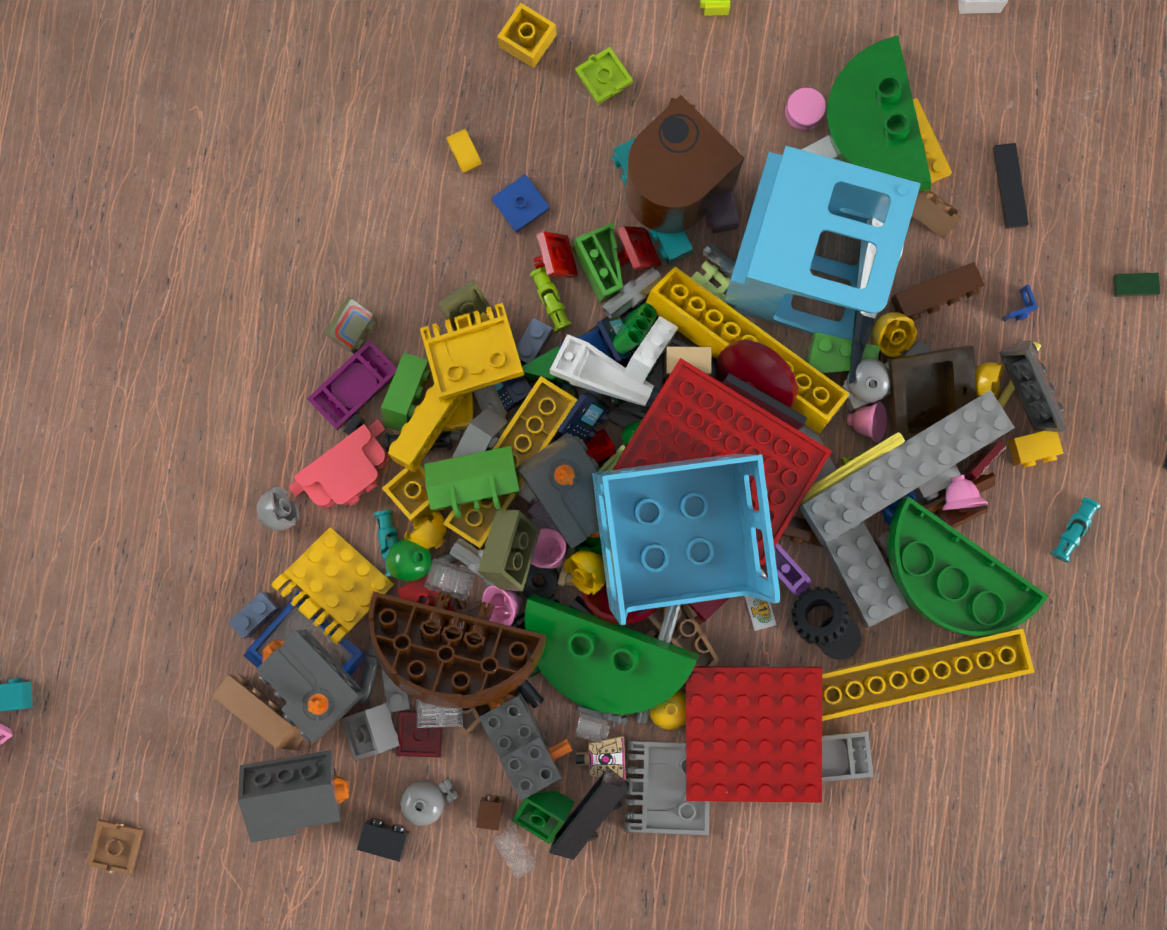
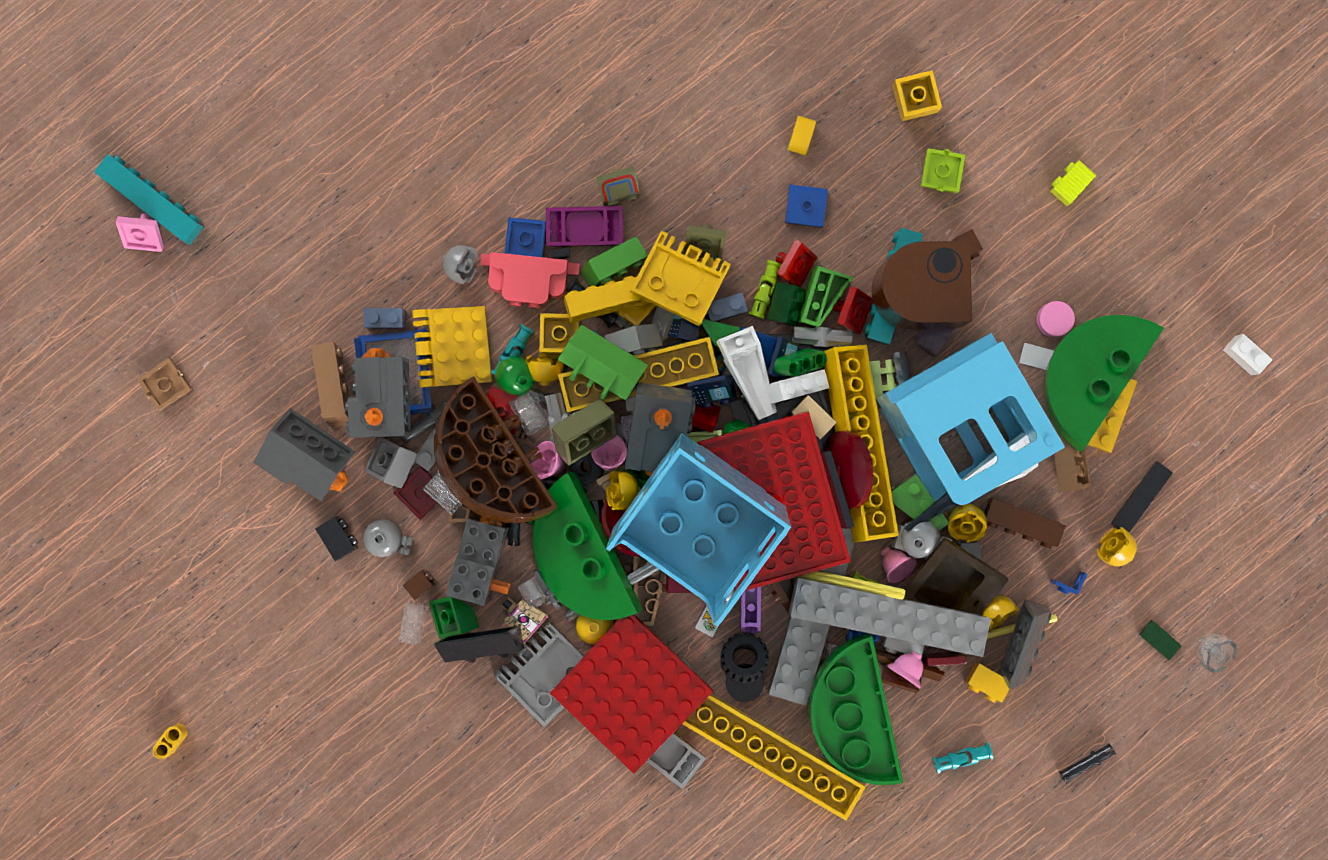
camera: 40 degrees right, 5 degrees up
none -> blue plate [505,217,546,257]
none -> dark green brick [767,282,805,327]
none -> yellow cylinder [1097,527,1137,567]

